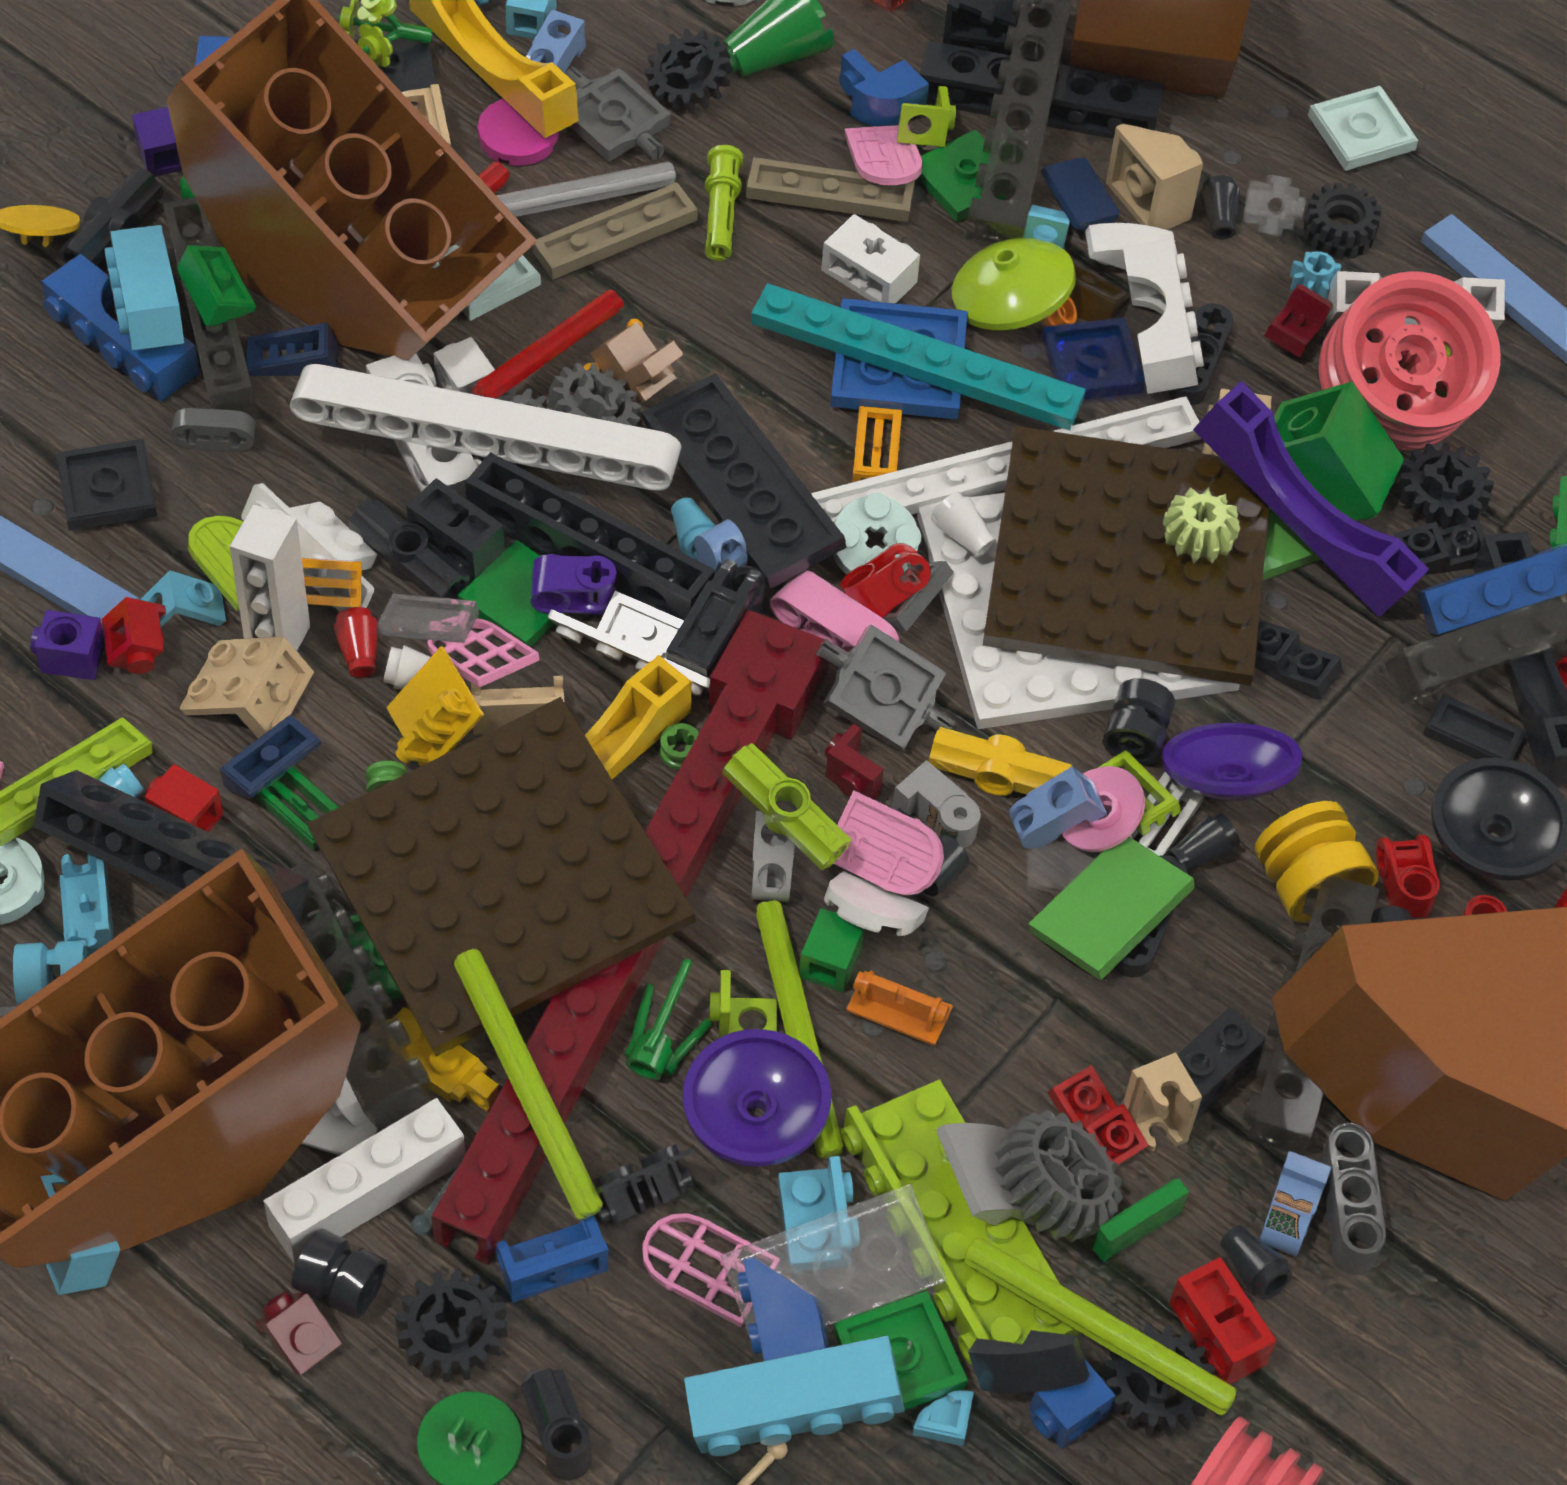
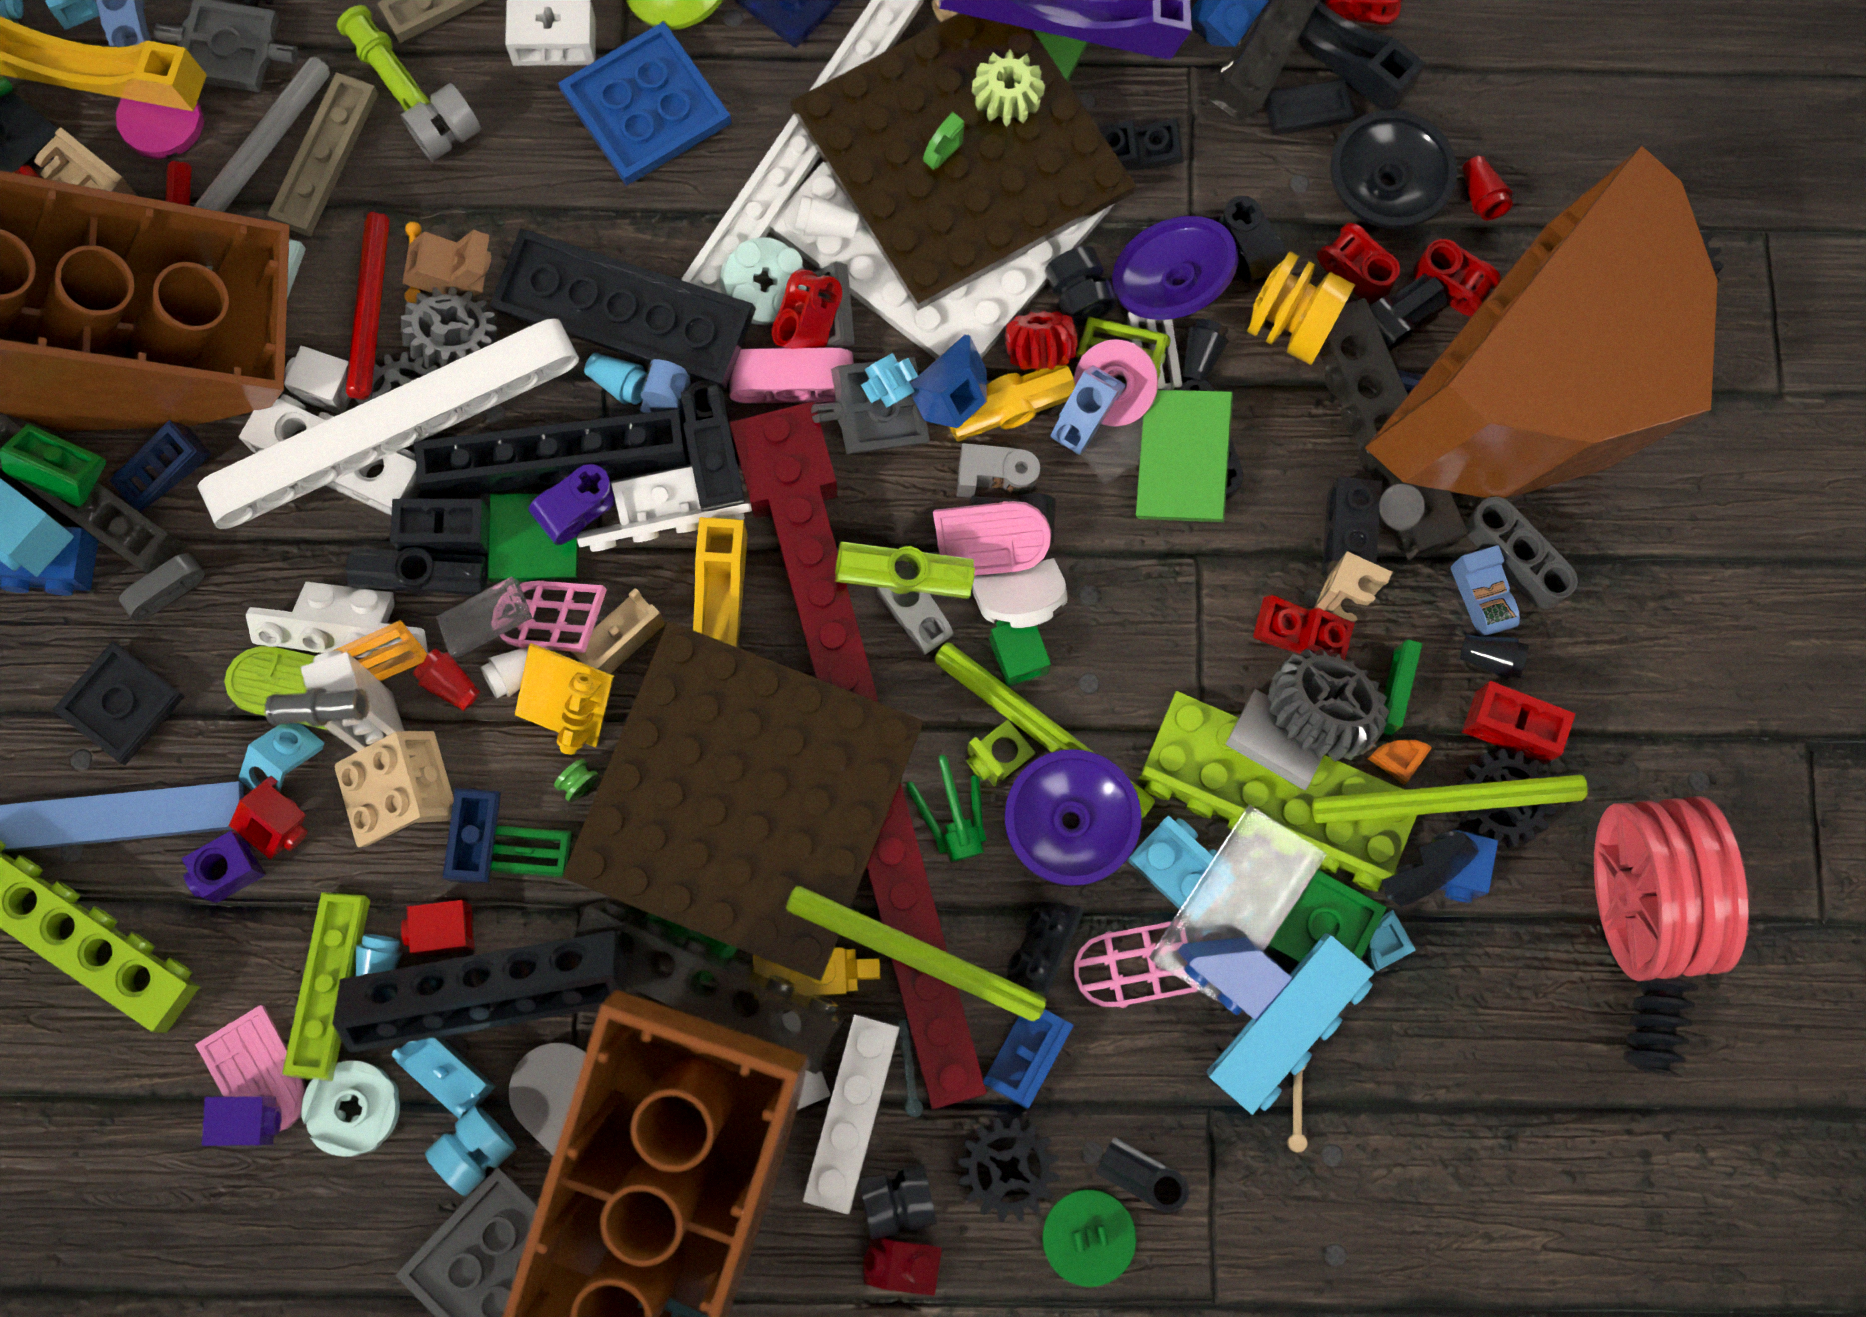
camera: 40 degrees left, 20 degrees up
bright green bush [660,723,699,770] -> none
teal plate [751,283,1086,431] -> none
dark red bracket [824,724,884,800] -> none
orange hinge [846,970,953,1046] -> none
light orange tile [852,406,902,483] -> none
none -> dark grey pin [265,687,369,727]
none -> light grey wheel [401,83,482,162]
none -> medium azure gear [861,353,918,408]
none -> blue slope [910,334,987,429]
none -> bright green tile [923,112,964,170]
none -> red gear [1005,310,1078,371]
none -> black piece [1218,195,1287,283]
none -> orange tile [1368,740,1432,785]
none -> clear tile [1379,484,1425,530]

